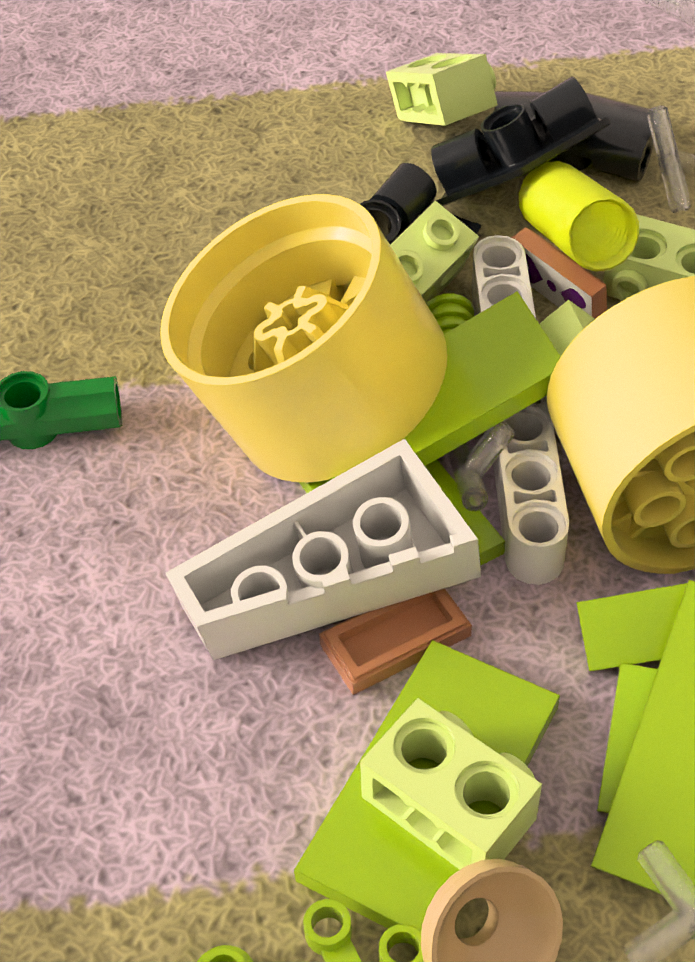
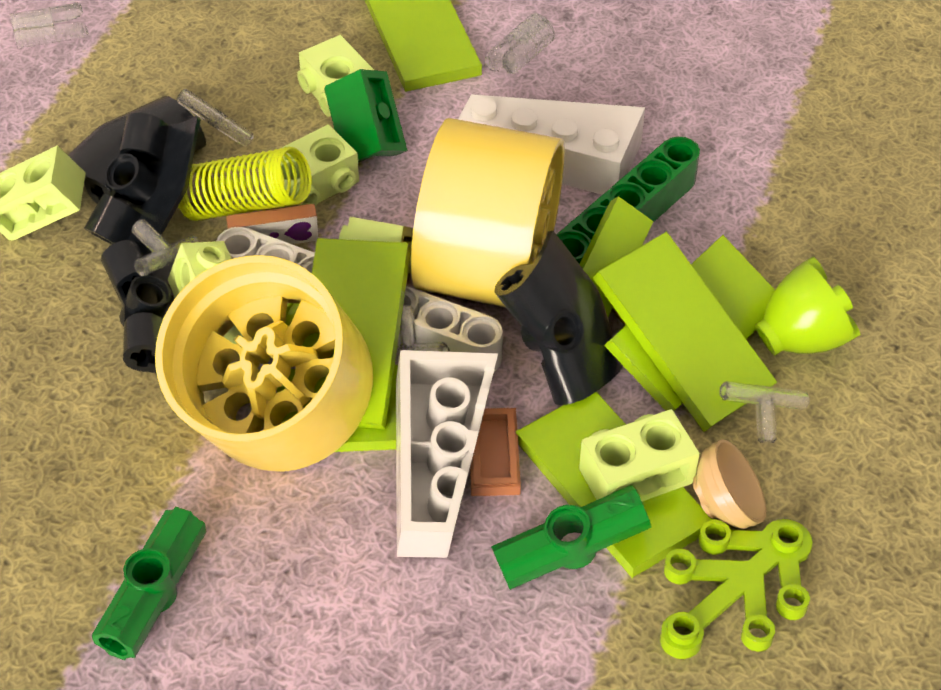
camera: 65 degrees left, 0 degrees up
none -> clear piece [132,219,200,276]
none -> green piece [491,485,651,590]
none -> black panel [494,231,623,405]

